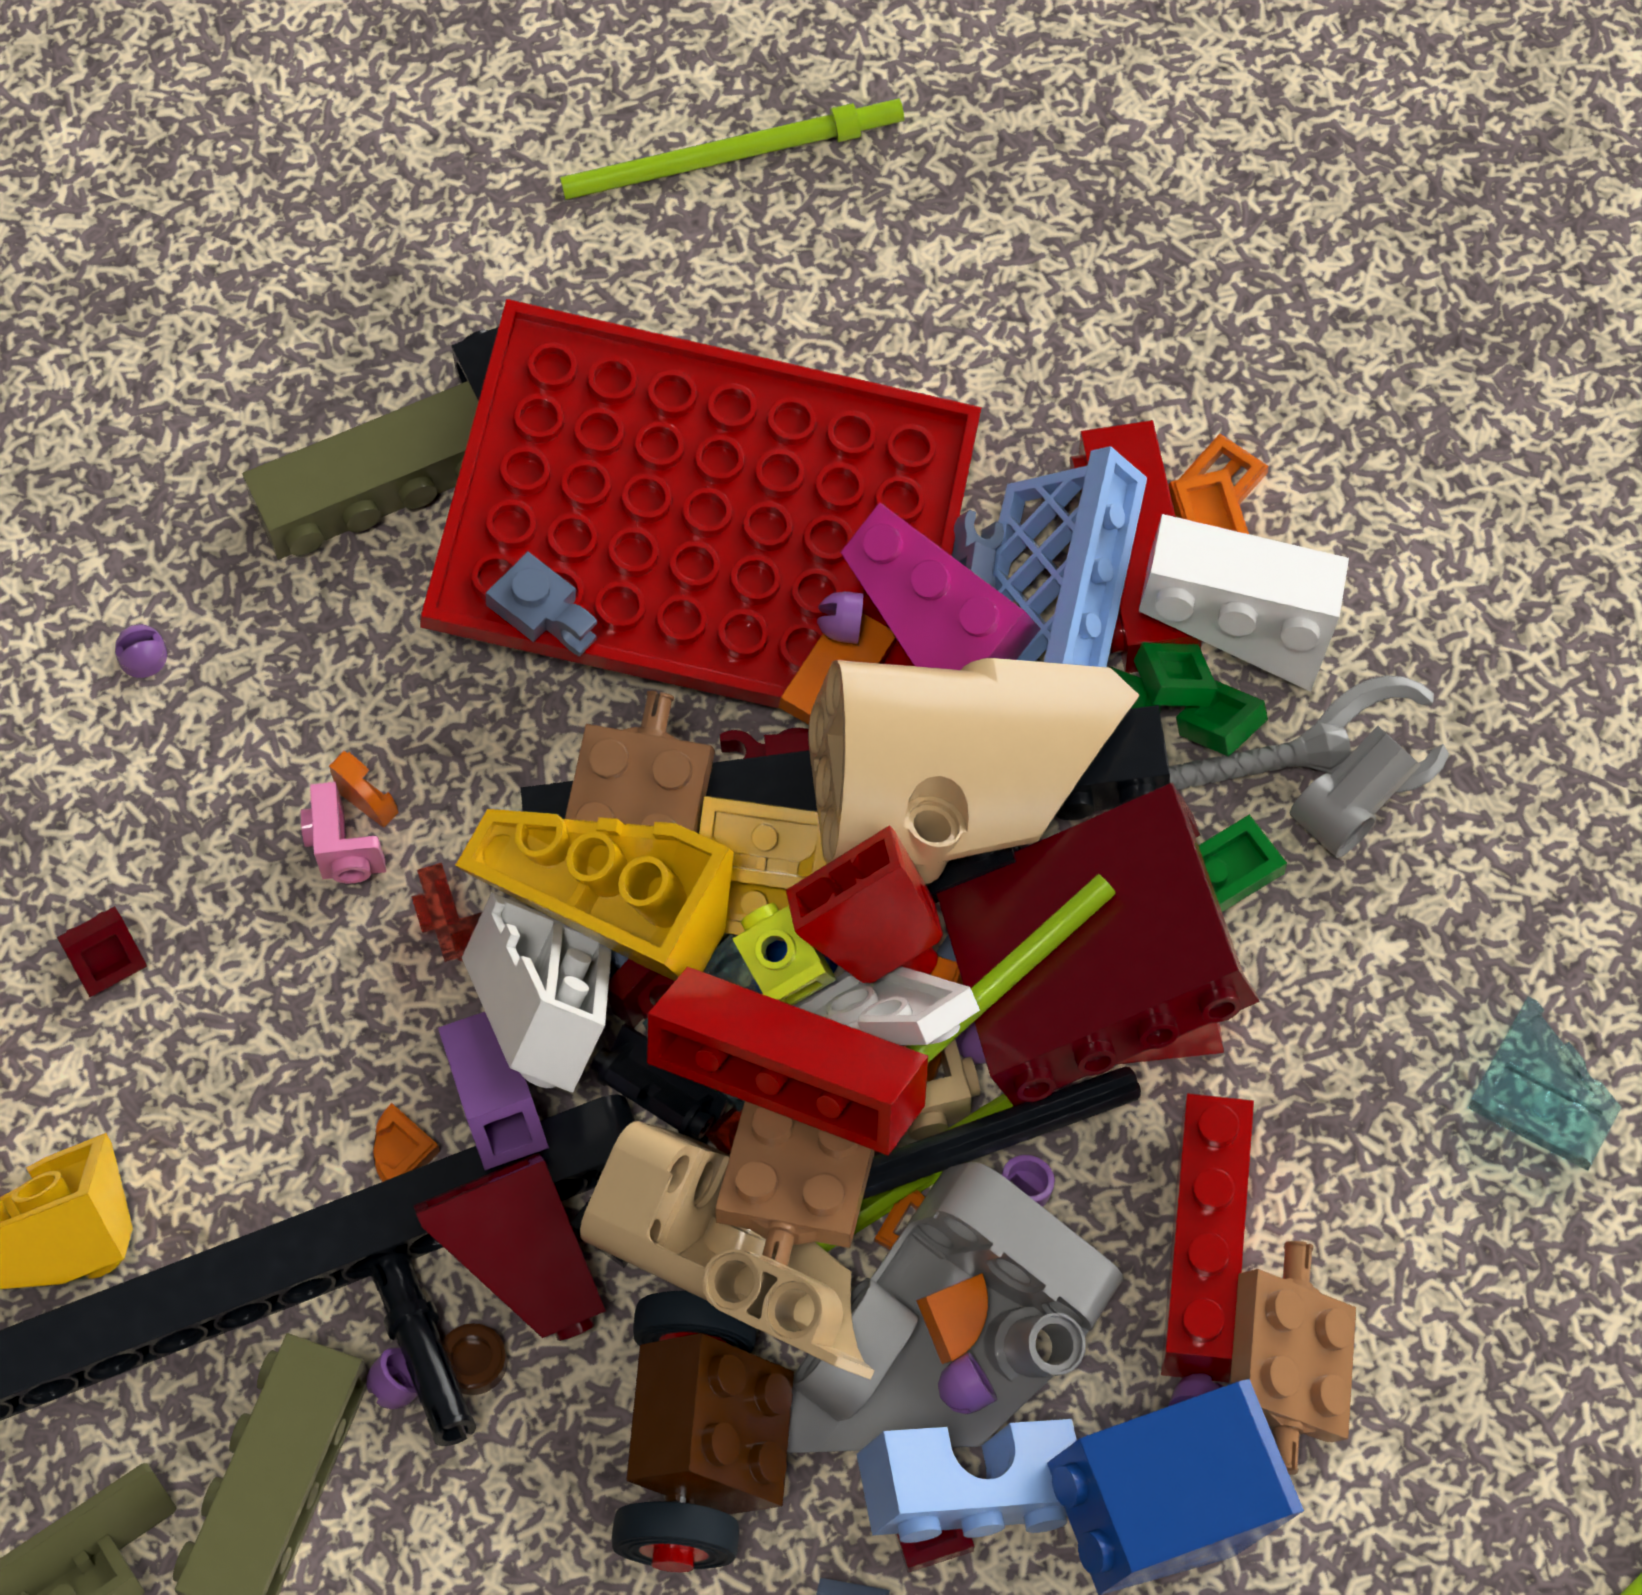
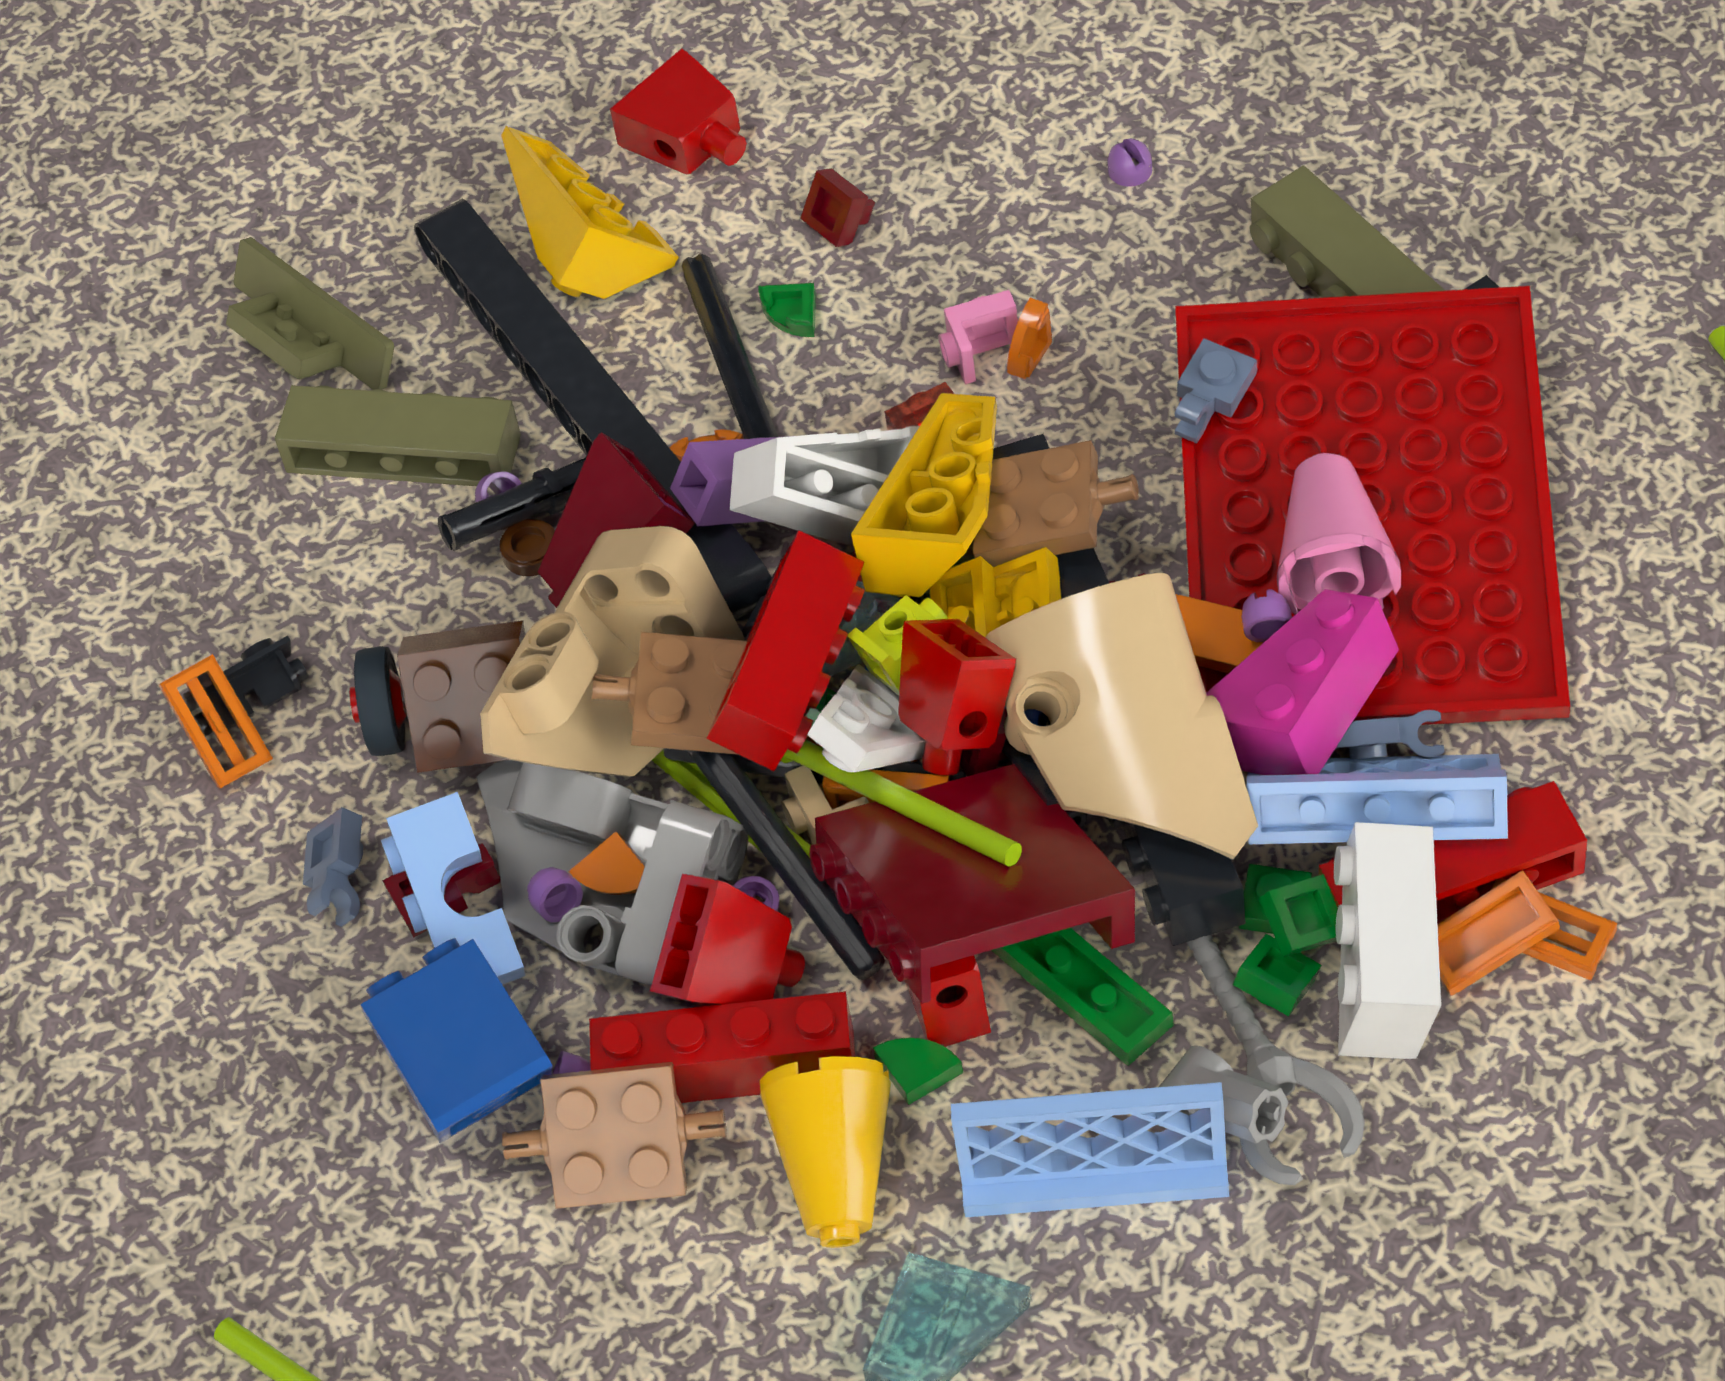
camera: 85 degrees right, 10 degrees down
none -> red torso [650,873,805,1004]
none -> black axle [681,253,778,439]
none -> green tile [758,283,816,337]
none -> yellow cone [760,1056,891,1248]
none -> green tile [873,1038,963,1105]
none -> light blue fence [951,1082,1229,1217]
none -> bright pink cone [1277,453,1401,615]

